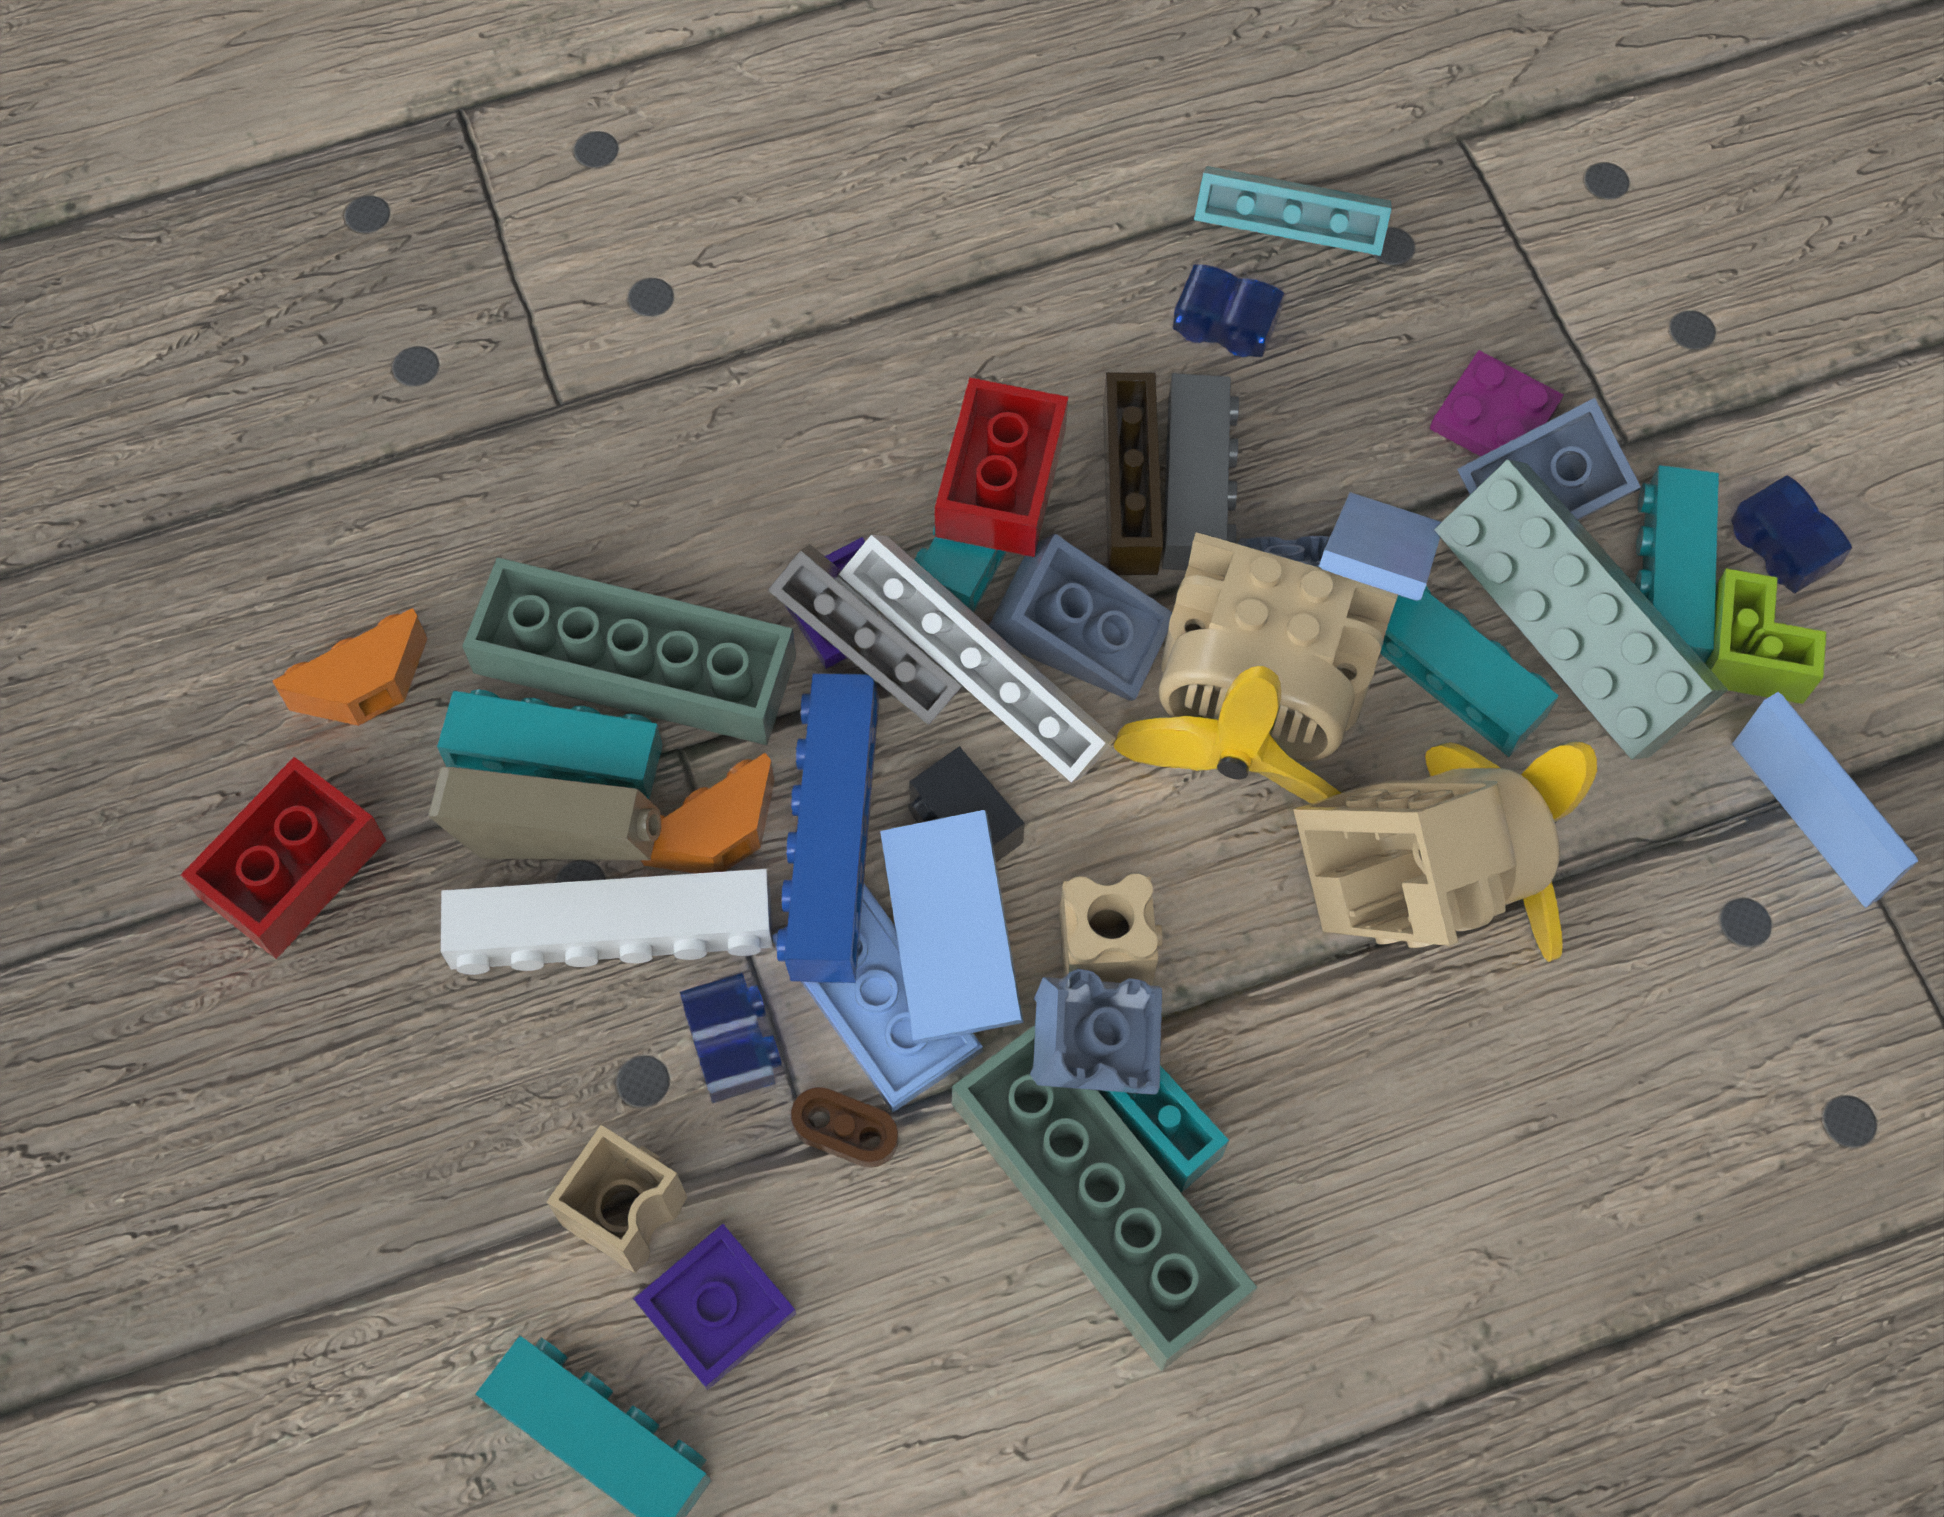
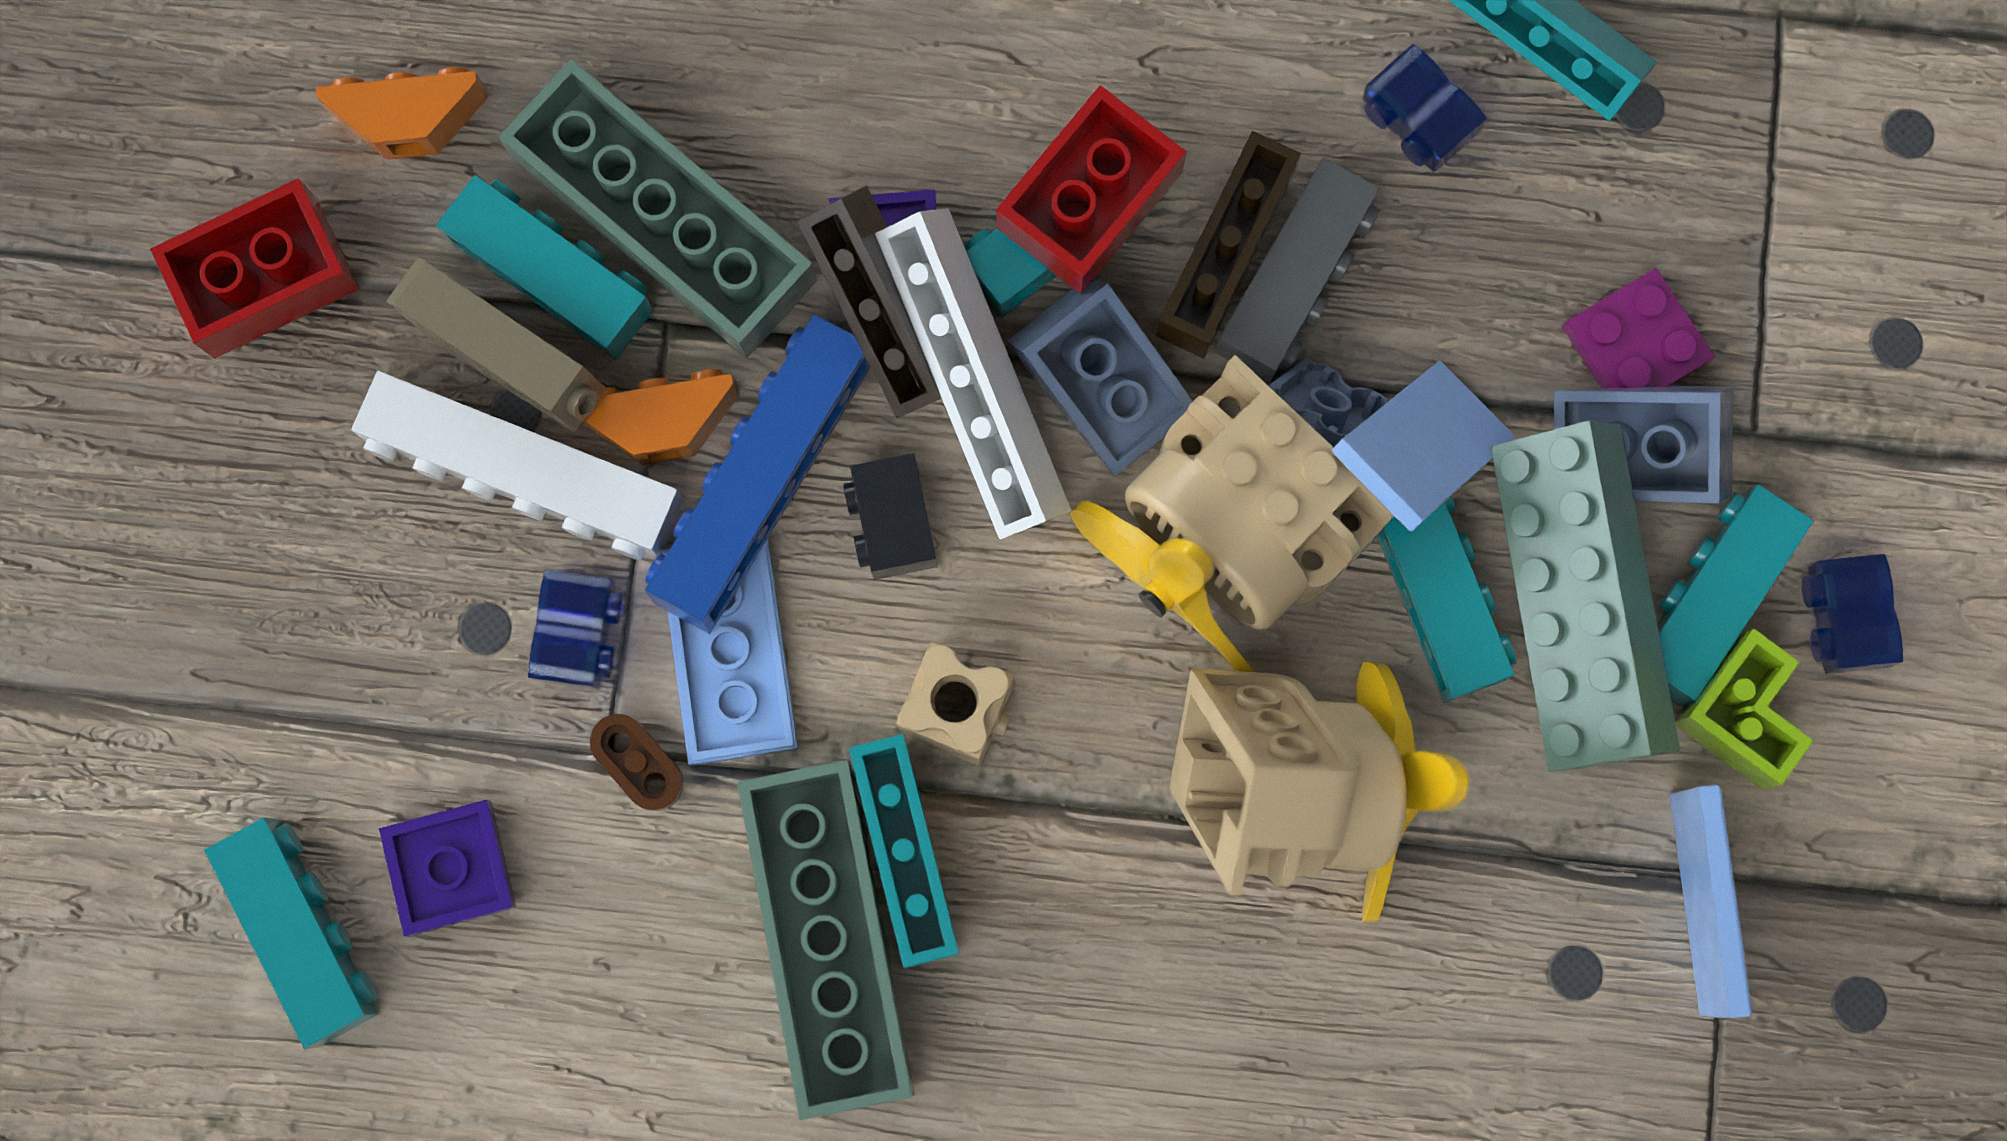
camera: 30 degrees right, 15 degrees up
tan piece [547,1125,687,1274] -> none
light blue tile [880,810,1024,1044] -> none
sand blue slope [1030,969,1162,1095] -> none

